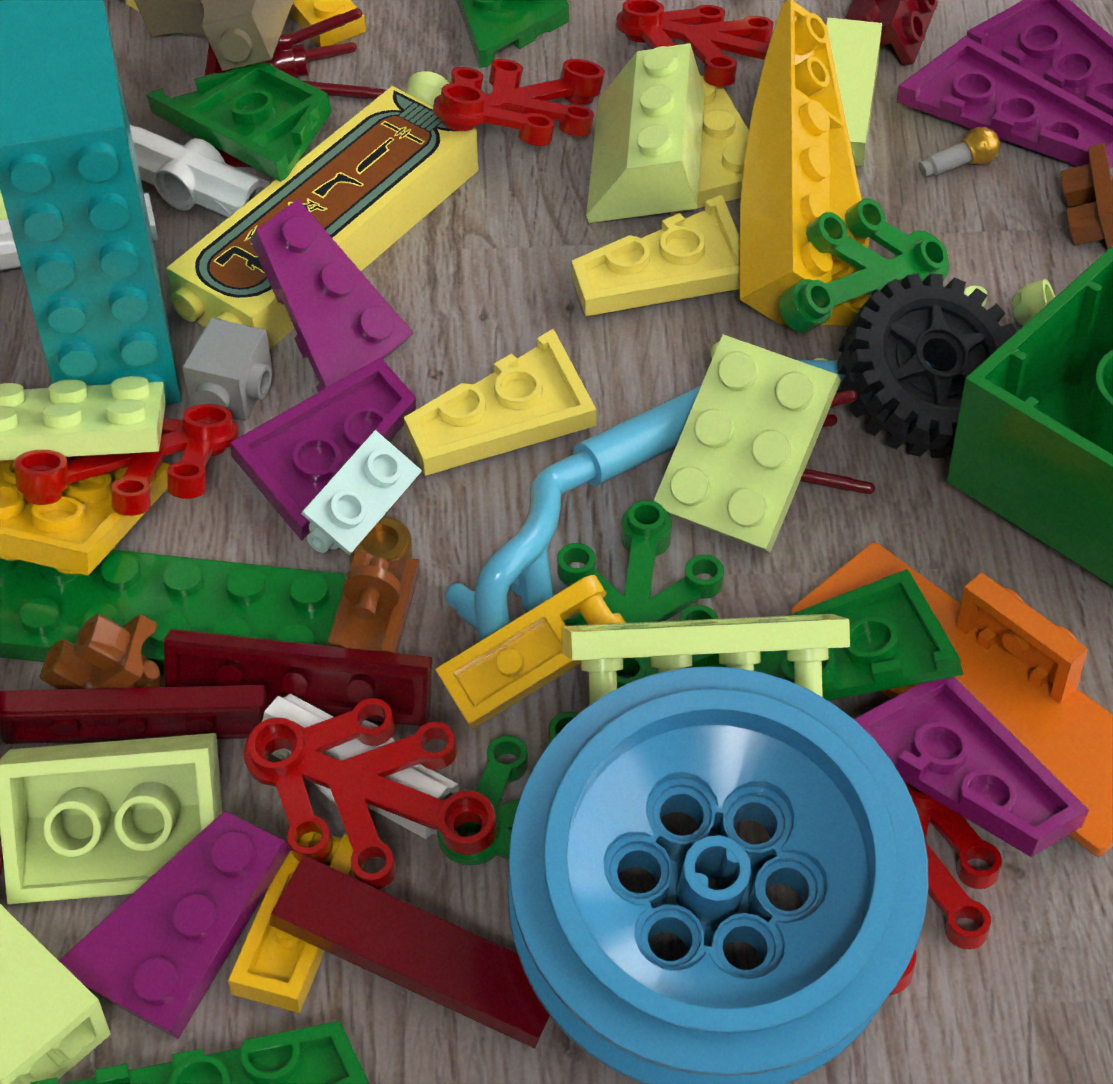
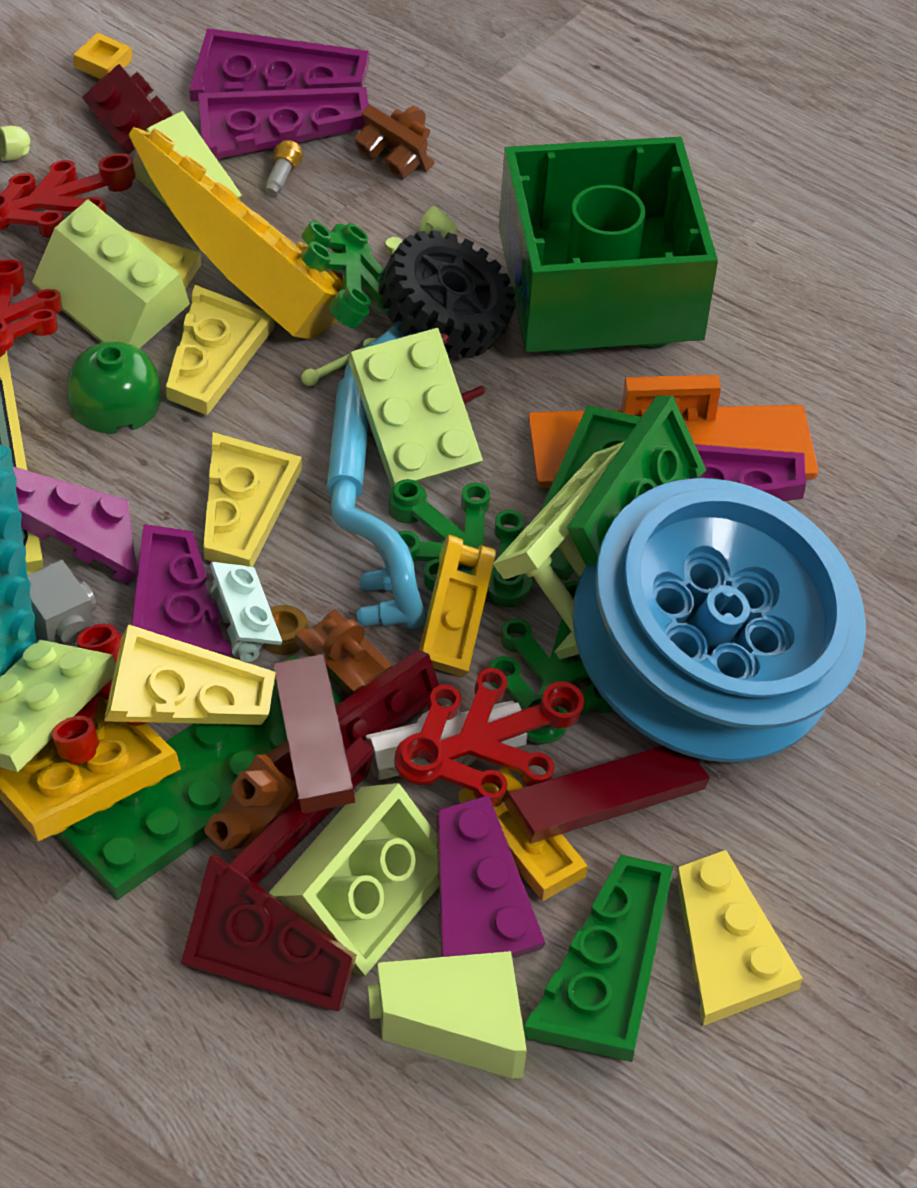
camera: 55 degrees left, 0 degrees up
none -> green cylinder [67,341,161,434]
none -> light yellow wing [104,624,276,725]
none -> tile [273,654,356,813]
none -> green wing [567,396,706,565]

